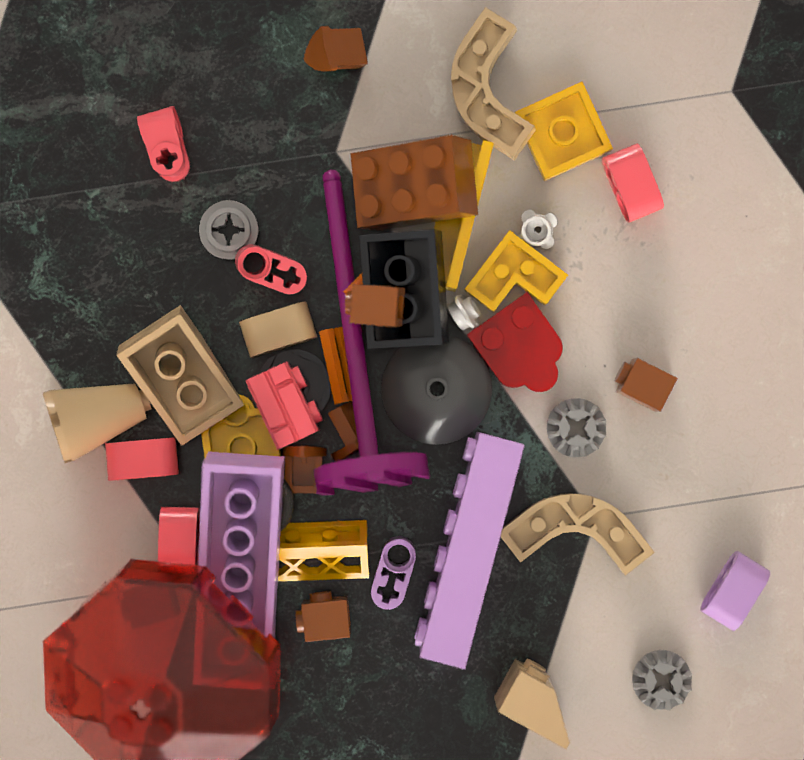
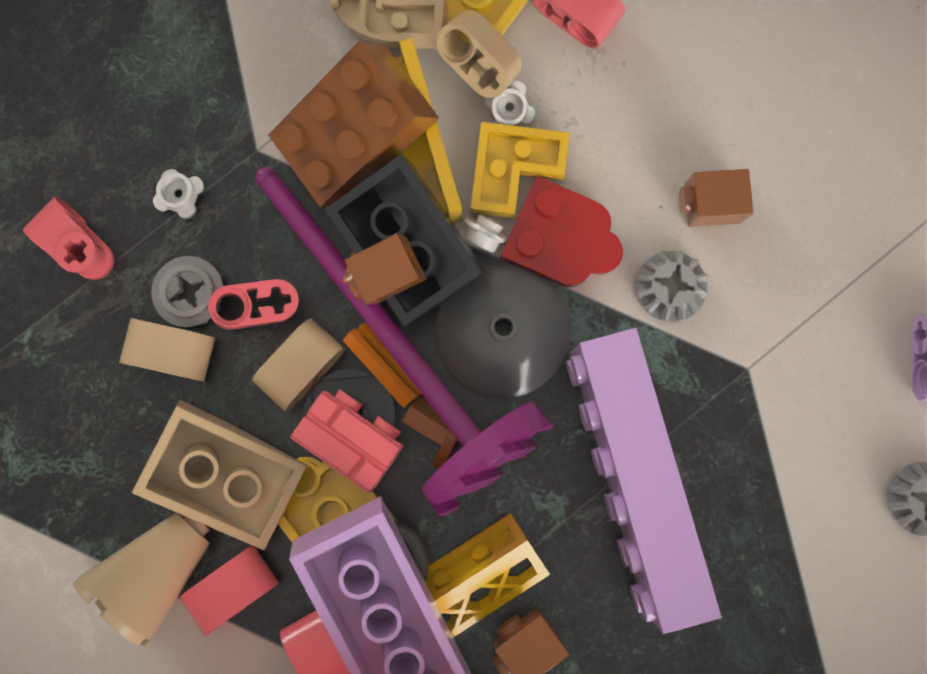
camera: 30 degrees left, 5 degrees down
dark orange tile [282,445,327,493] -> none
dark orange tile [304,26,368,71] -> none
lavender beam [371,536,416,610] -> none
tan slope [494,659,570,749] -> none
tan plate [500,493,655,576] -> none
none -> tan beam [119,318,215,382]
none -> white plate [153,169,204,219]
none -> tan beam [436,10,521,98]

